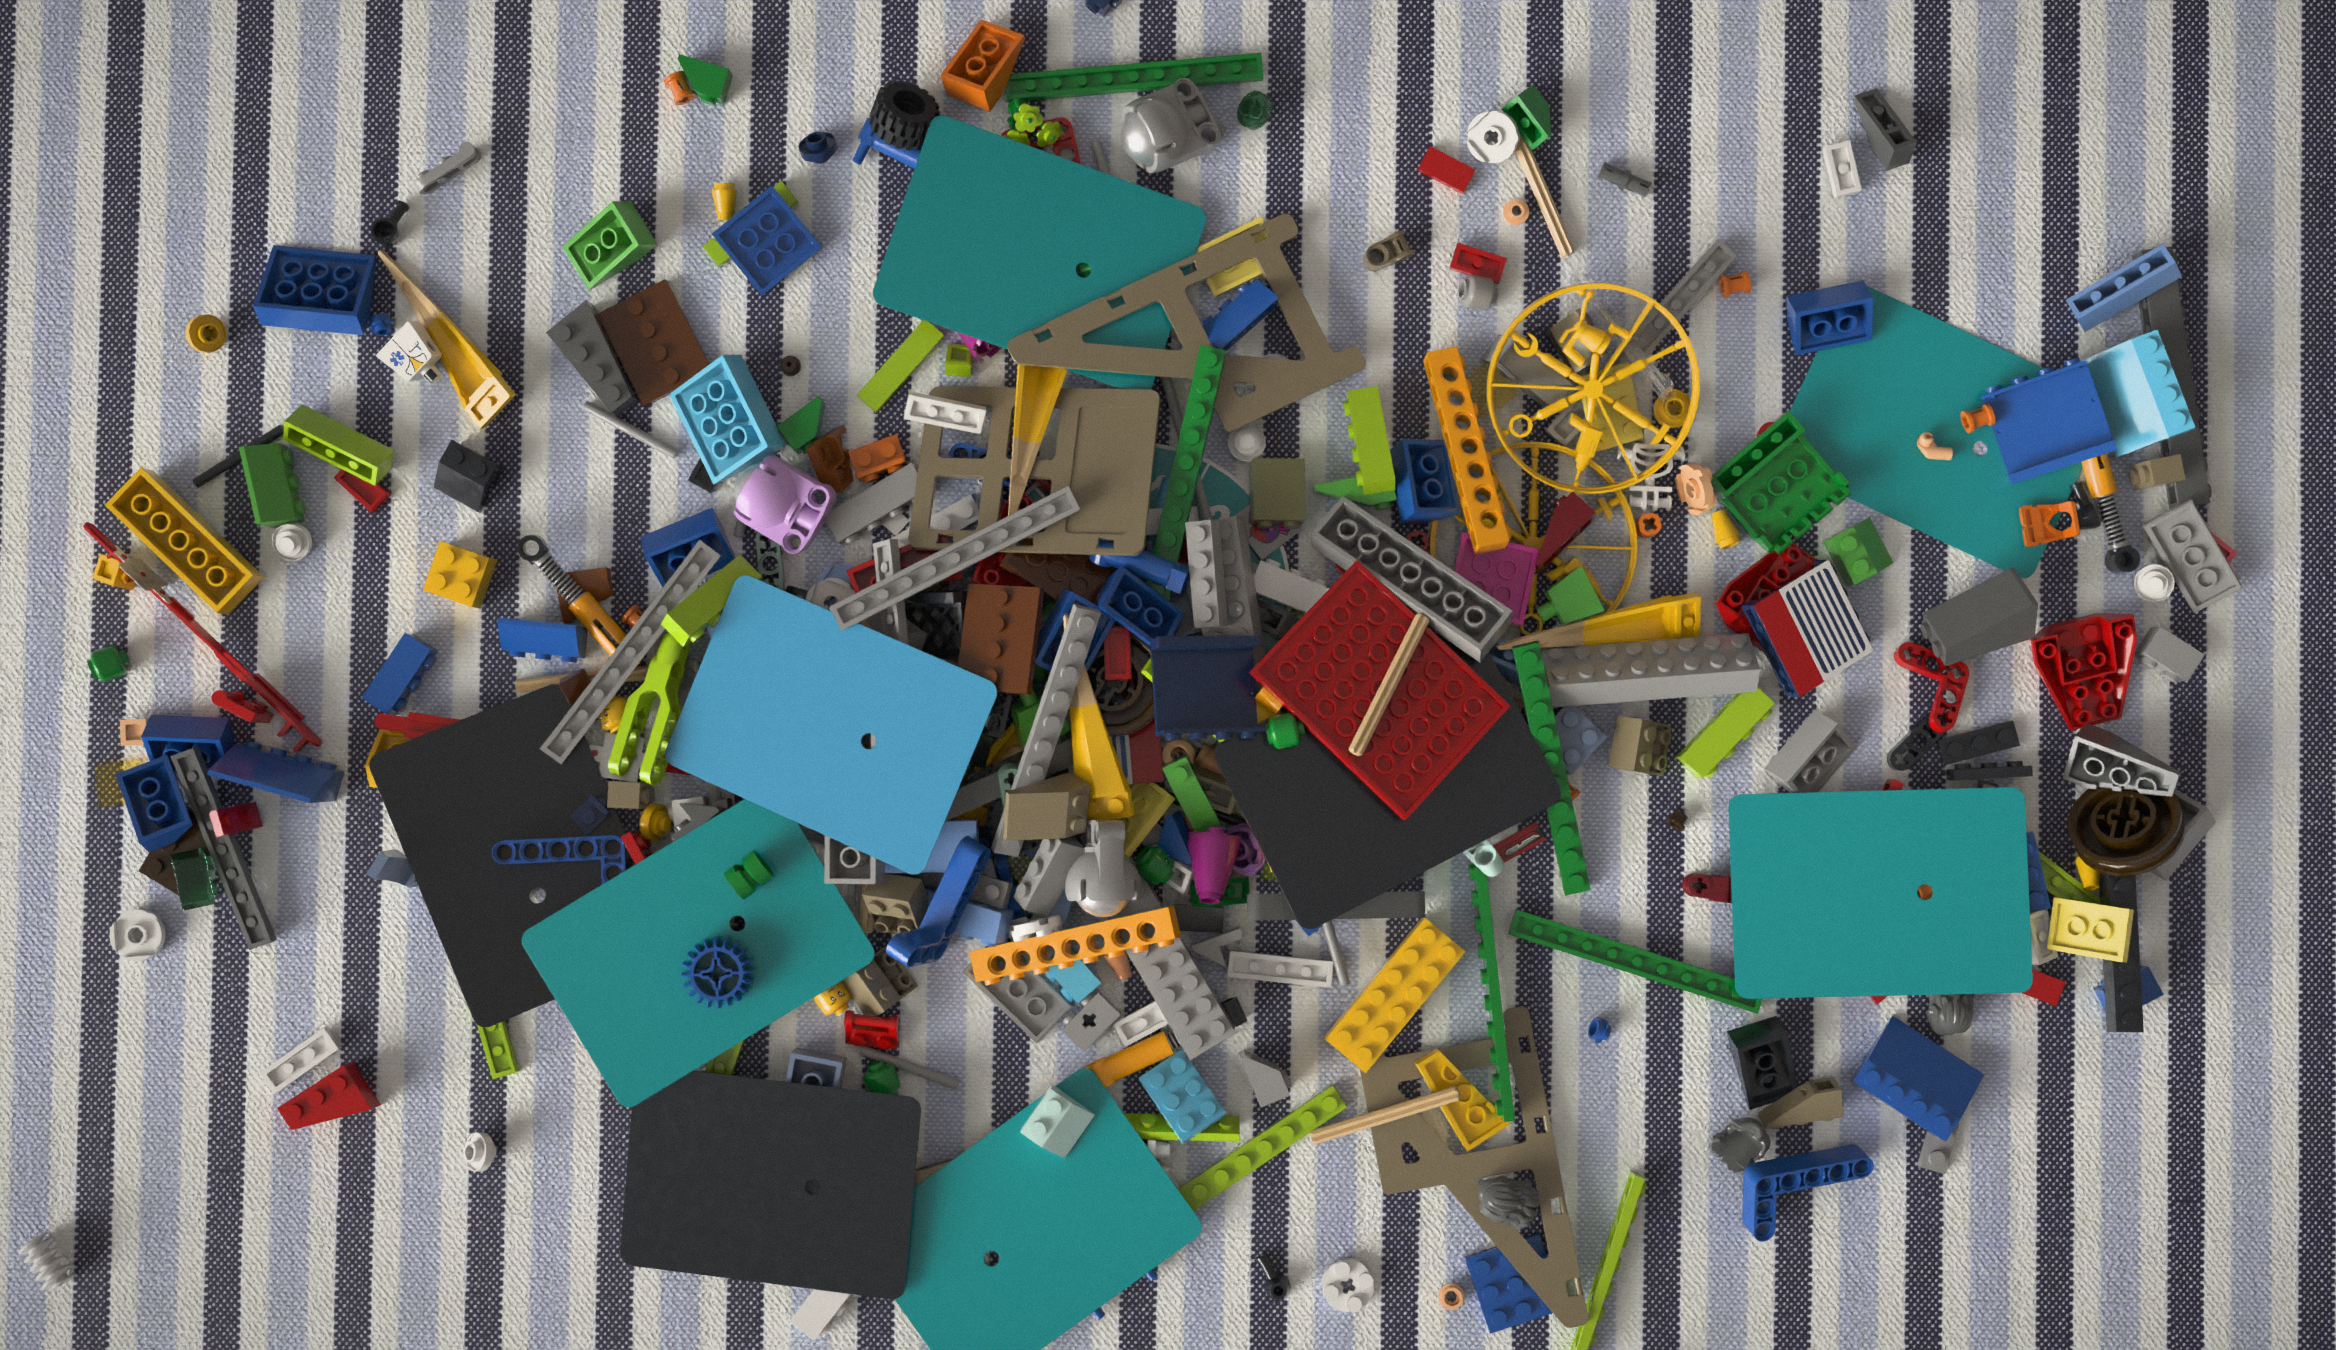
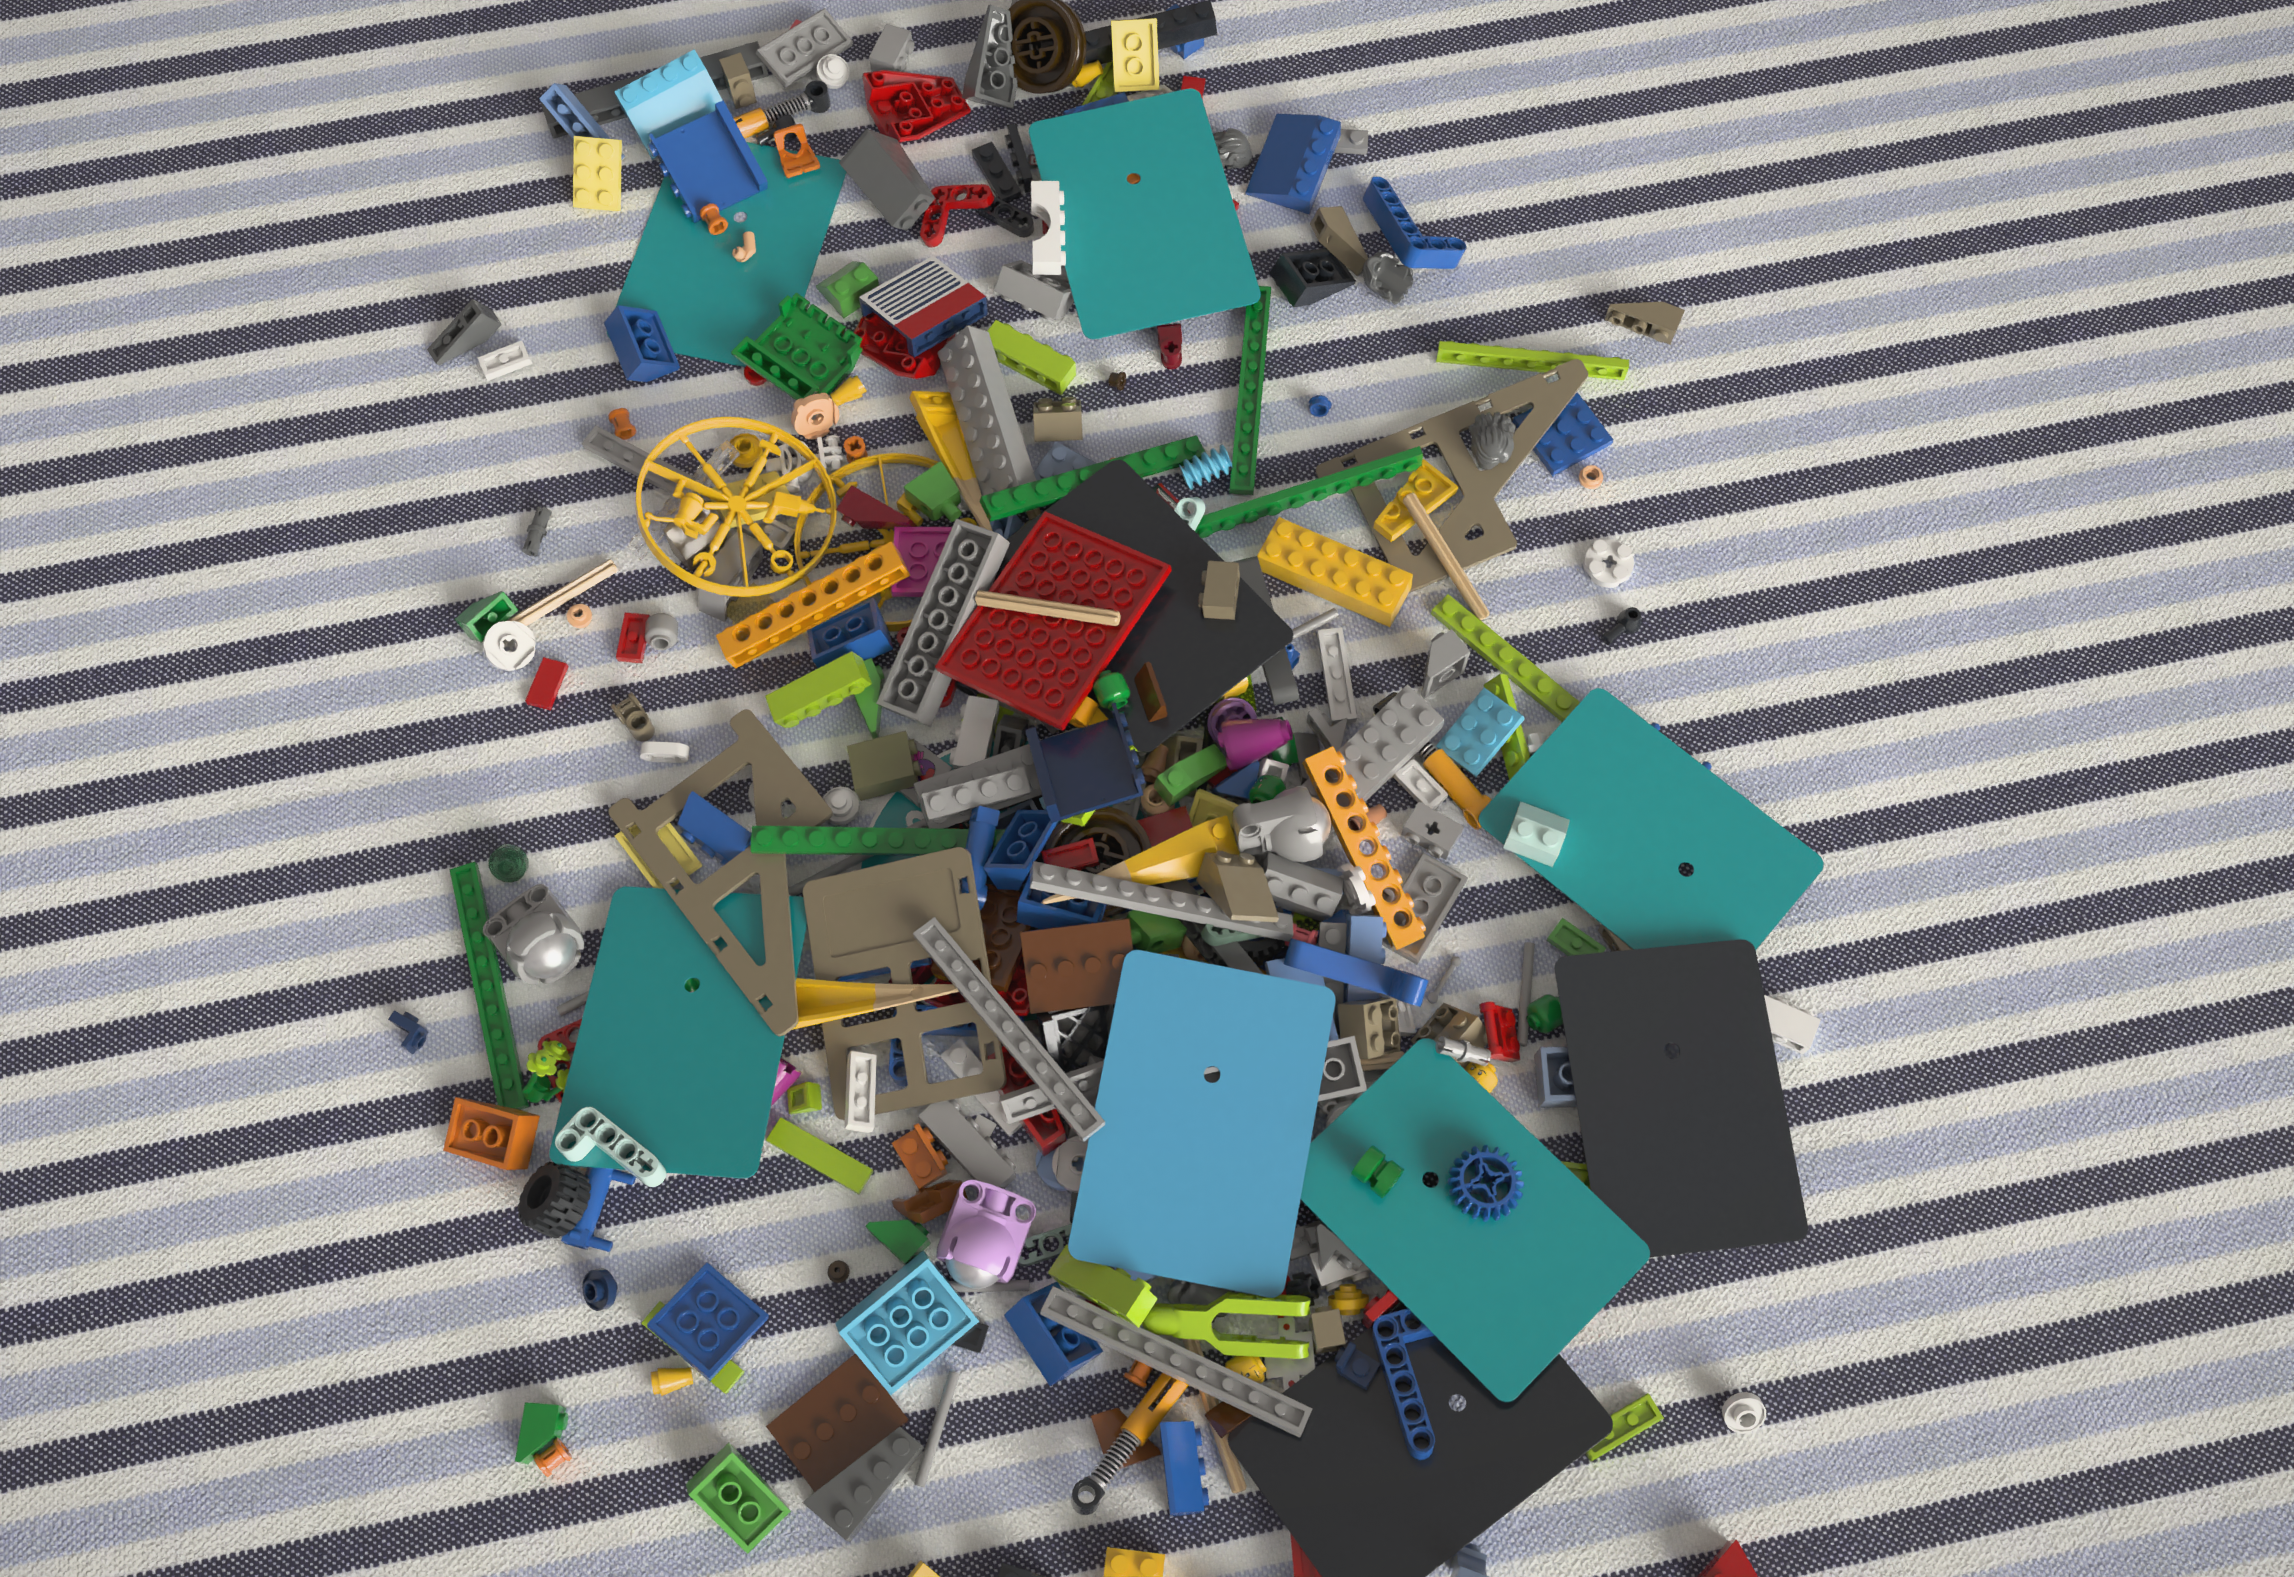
camera: 105 degrees left, 20 degrees down
medium azure brick [1045,946,1102,1004] -> none
none -> light aqua beam [555,1107,666,1187]
none -> light yellow plate [573,136,622,211]
none -> white beam [640,741,690,763]
none -> white arch [1031,181,1066,275]
none -> reddish brown slope [1134,662,1167,722]
none -> medium azure piece [1179,444,1233,490]
none -> dark tan brick [1199,561,1240,620]
none -> coral bush [1285,923,1318,946]
none -> black gear [1286,1272,1321,1307]
none -> light grey hinge [1427,956,1461,1004]
none -> light grey pin [1436,1036,1491,1066]
none -> bright green plate [1546,918,1606,956]

